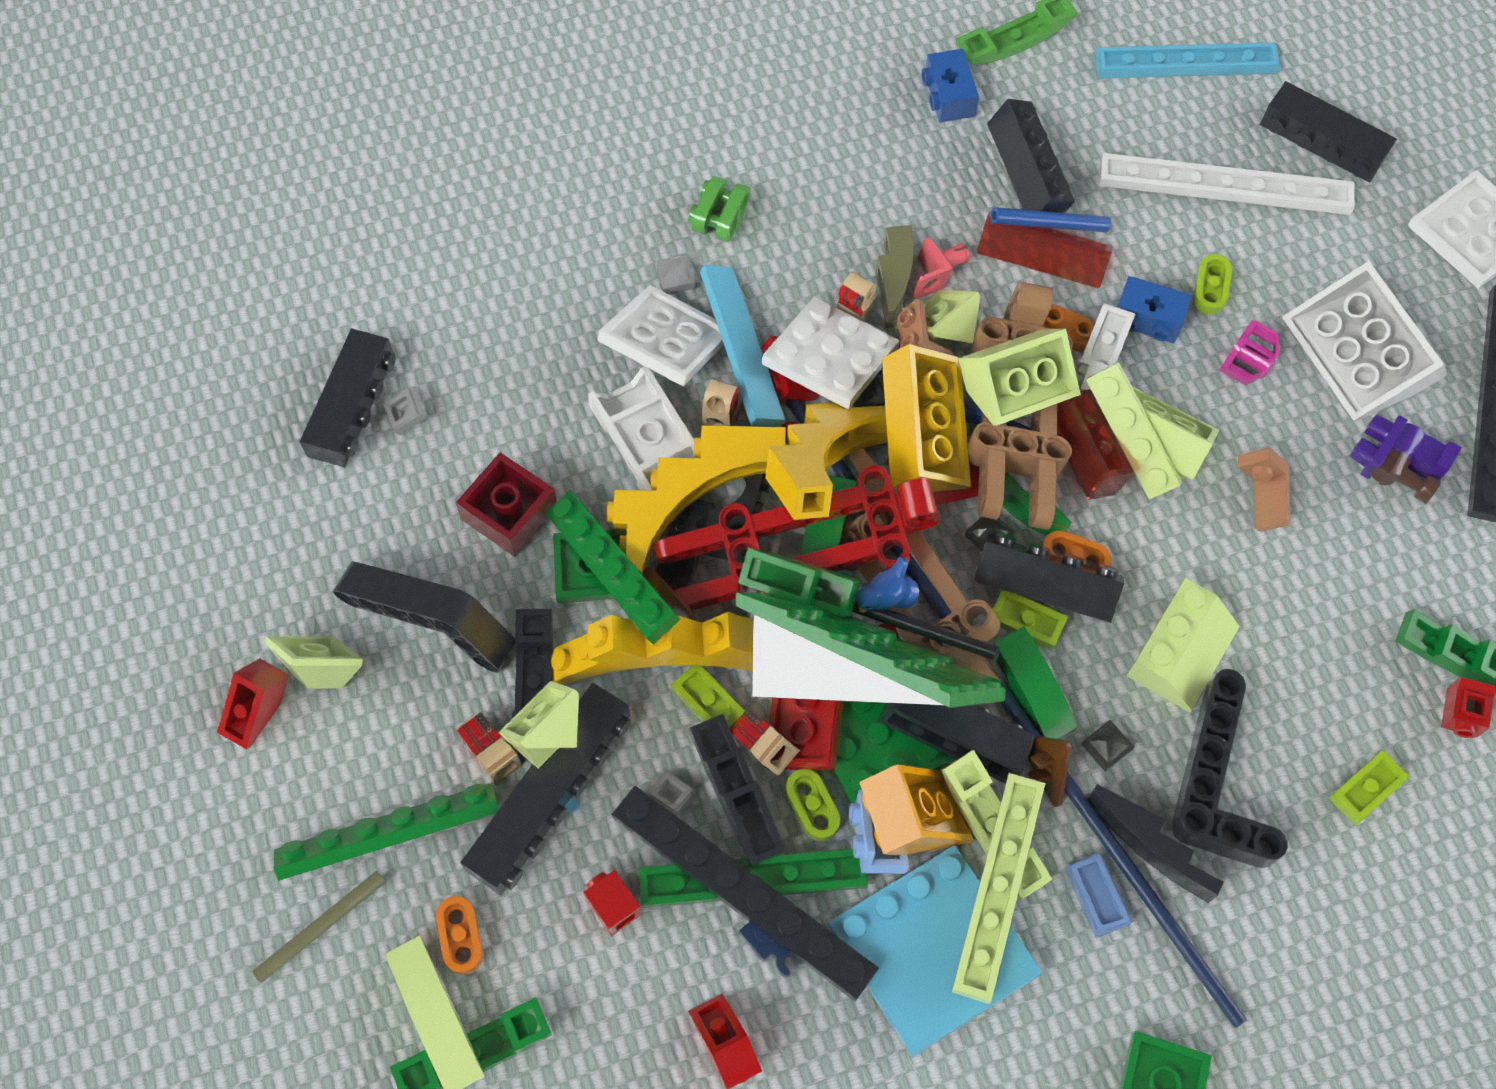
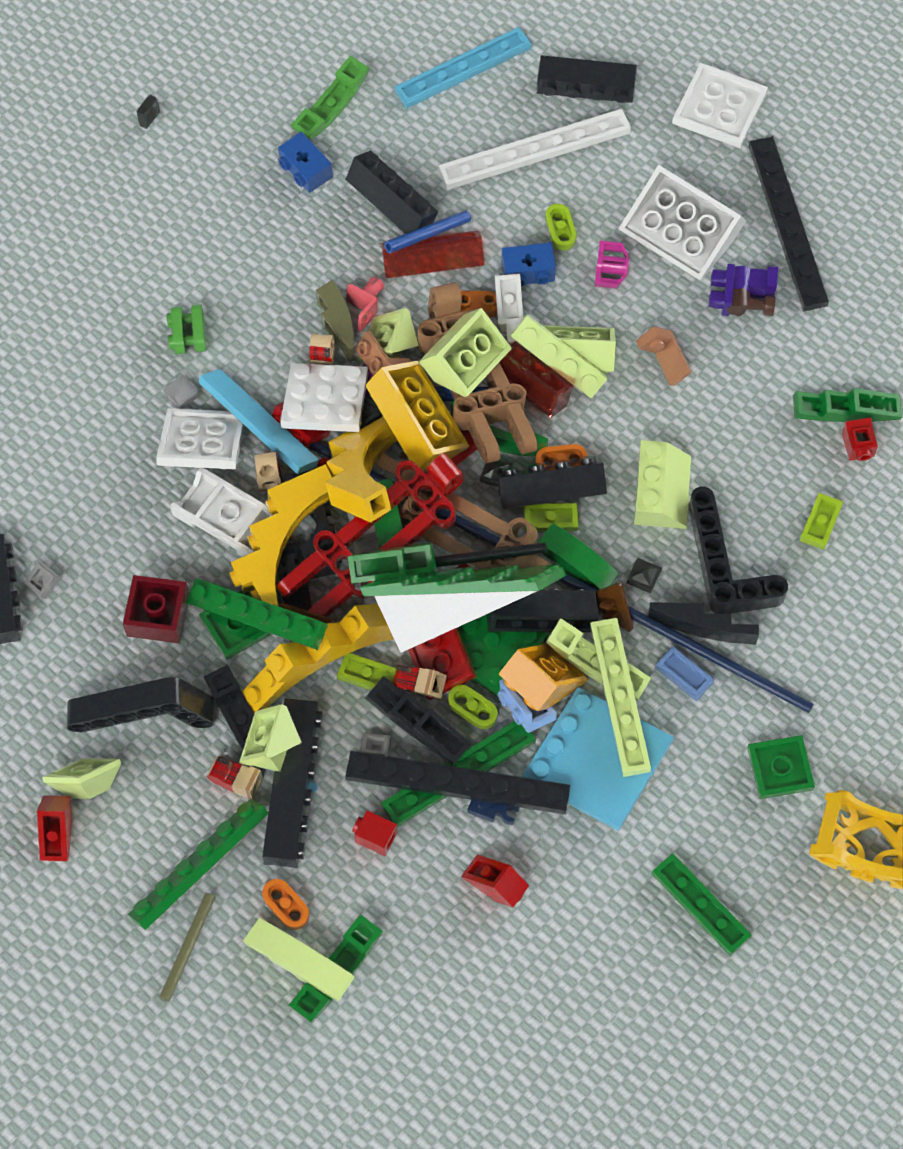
camera: 25 degrees left, 0 degrees up
blue animal [856,557,919,613] -> none

